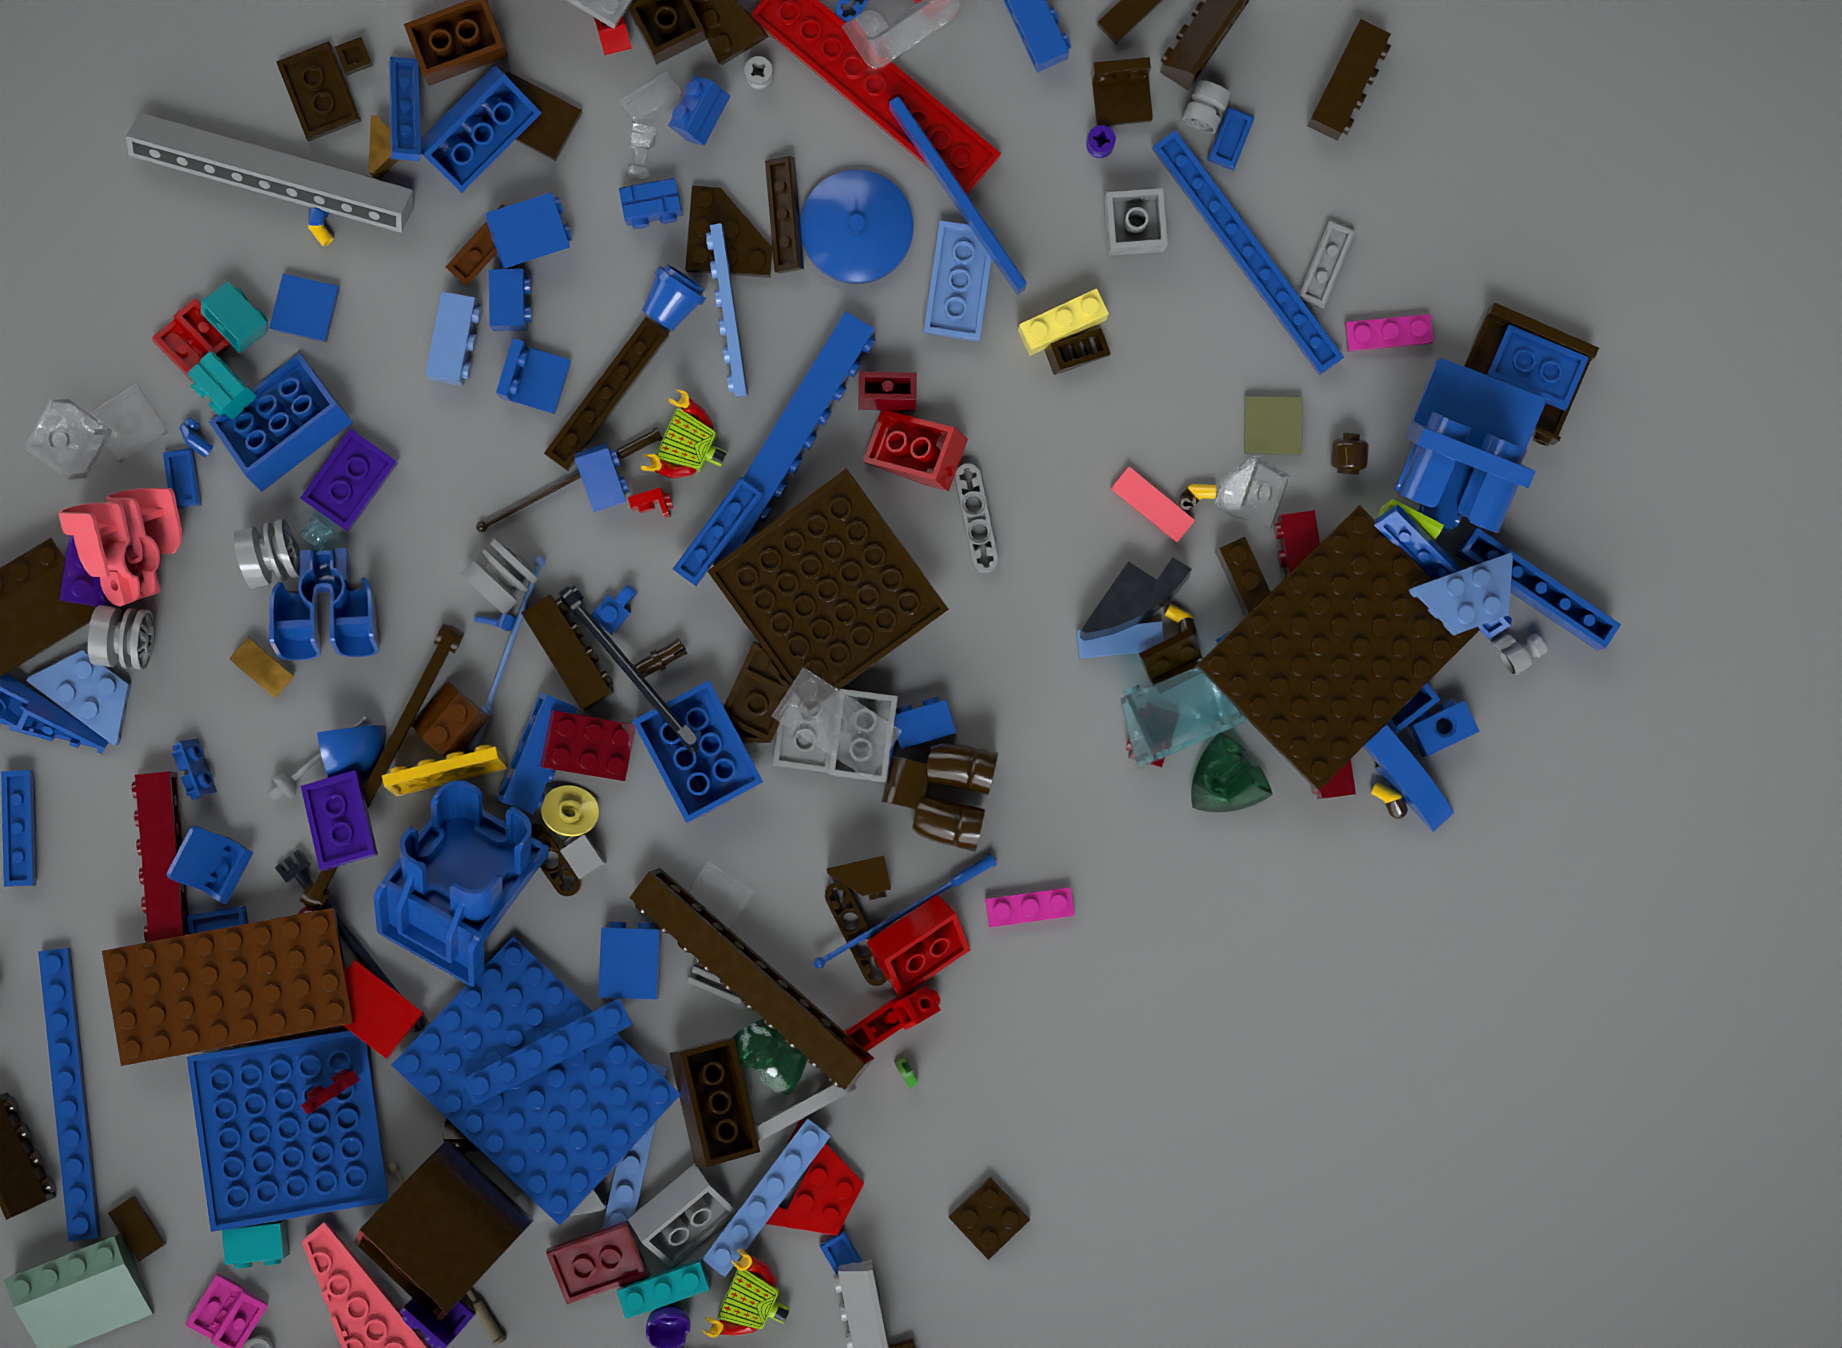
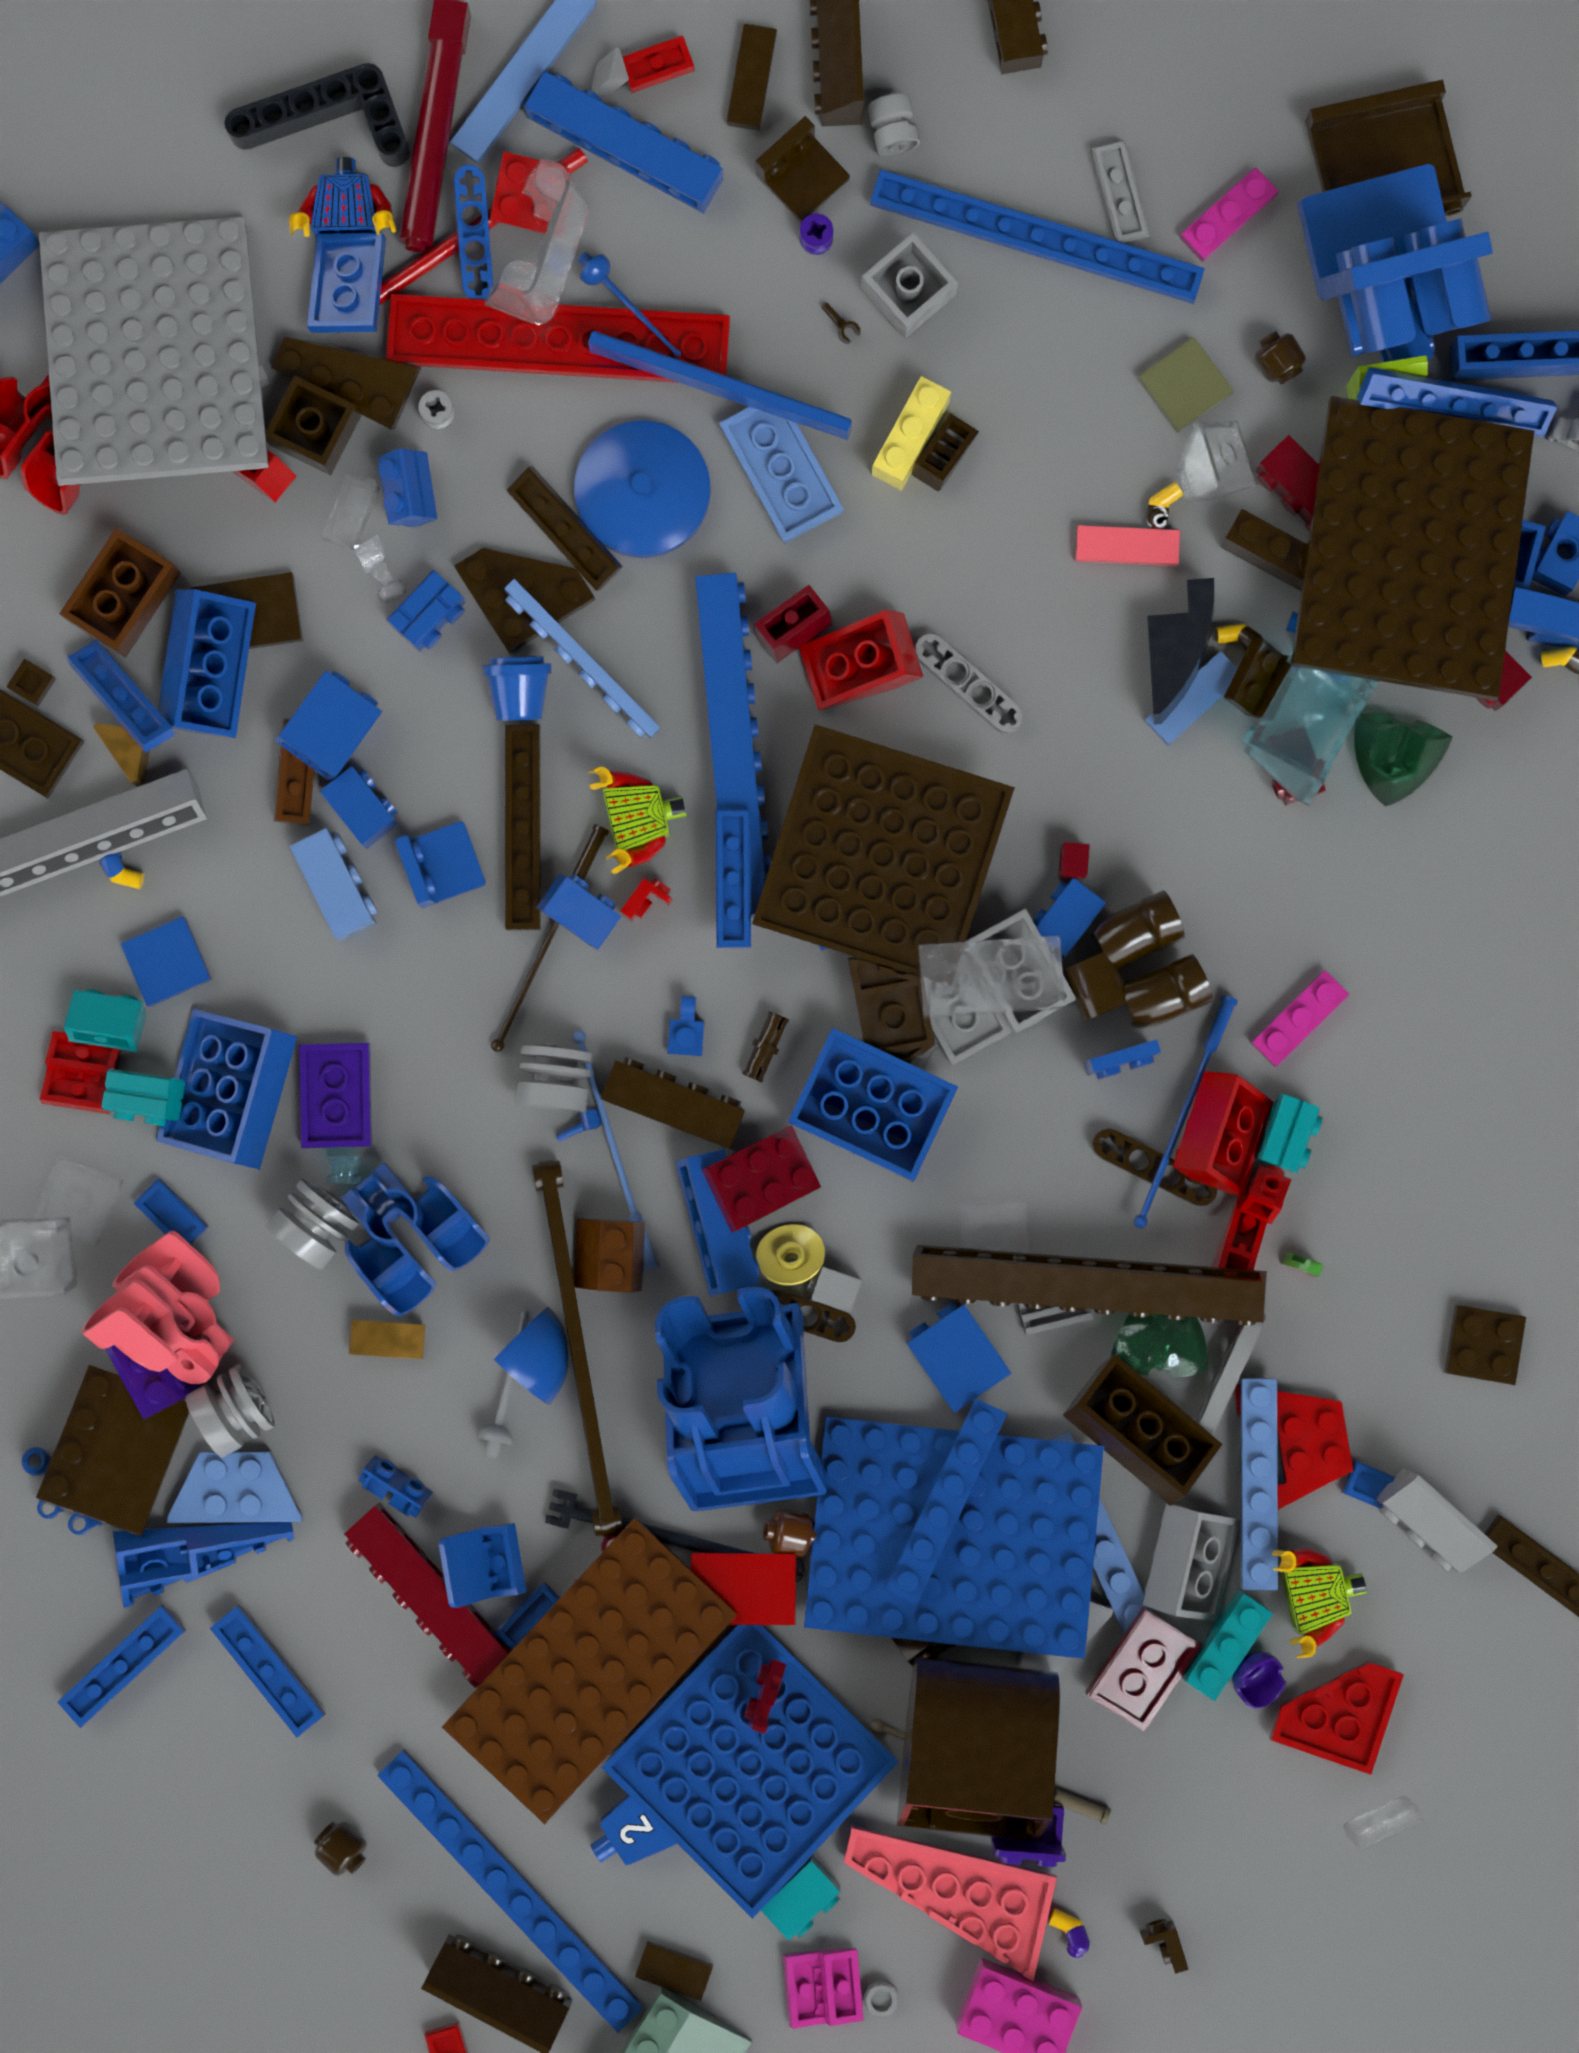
camera: 25 degrees left, 0 degrees up
blue arm [180,417,214,458] -> none
dark purple plate [301,770,378,871] -> none
yellow plate [382,745,508,797] -> none
black hinge [558,585,699,754] -> none
dark brown slope [826,855,891,900] -> none
blue tile [1207,107,1255,171] -> none
medium blue wing [1409,553,1513,635] -> none
blue plate [1487,324,1589,411] -> none
none -> blue sword [577,252,681,357]
none -> blue torso [590,1794,677,1866]
none -> reddish brown head [763,1509,816,1557]
none -> dark brown hand [822,302,861,344]
none -> dark red slope [1058,842,1090,881]
none -> blue plate [1084,1039,1161,1080]
none -> teal brick [1255,1093,1323,1173]

